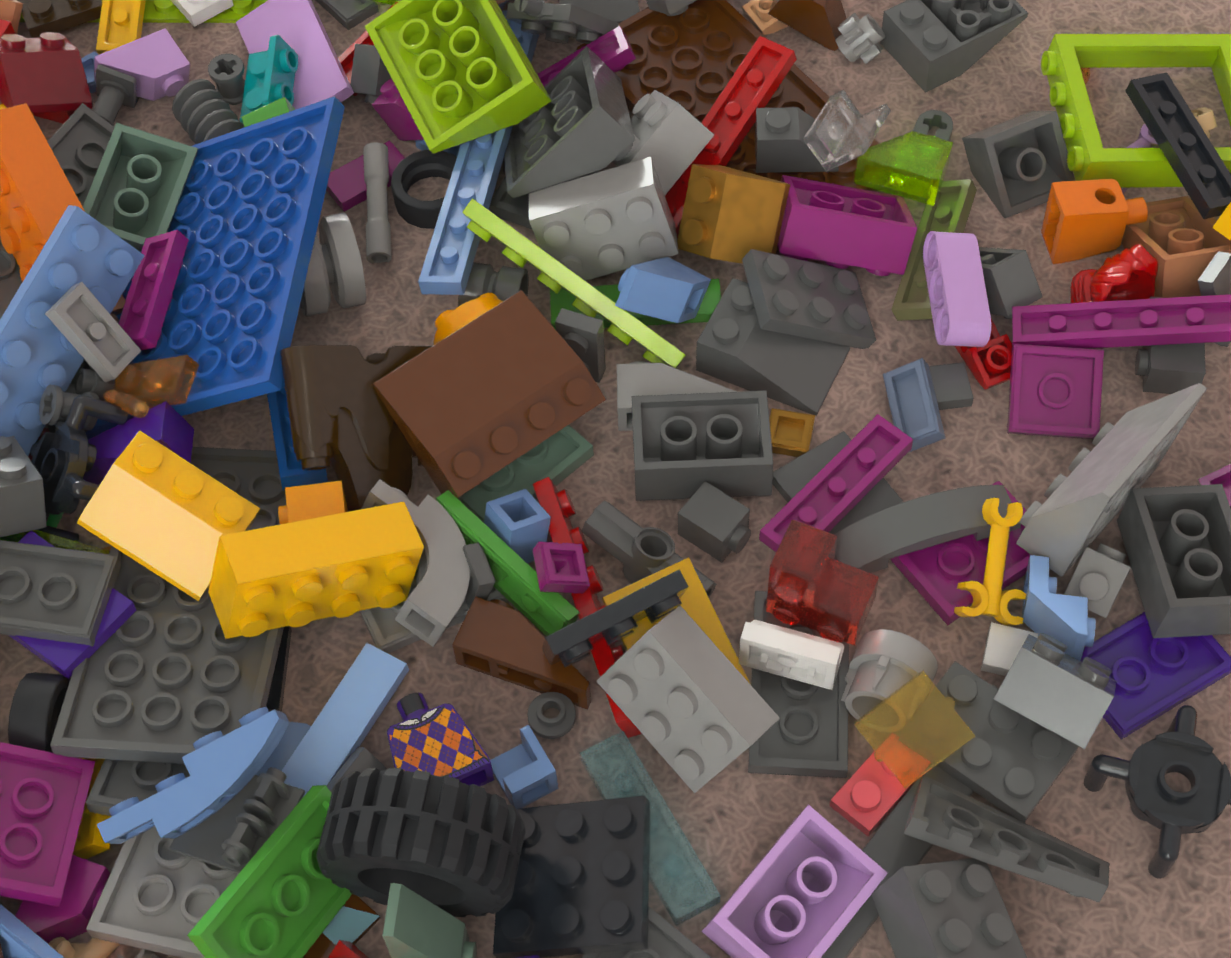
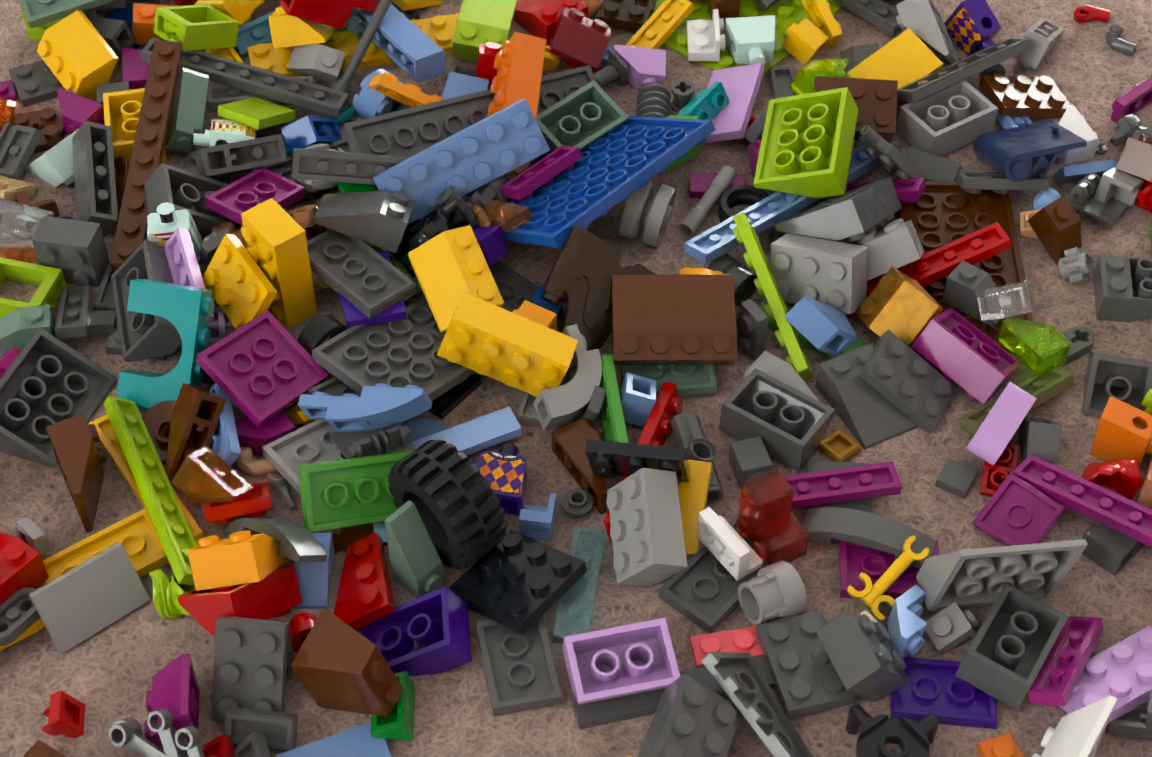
camera: 35 degrees right, 10 degrees down
light grey plate [45,282,141,383] -> none
magenta tile [532,542,590,593] -> none
clear yellow piece [854,670,975,789] -> none
sand blue tile [883,358,946,452] -> none

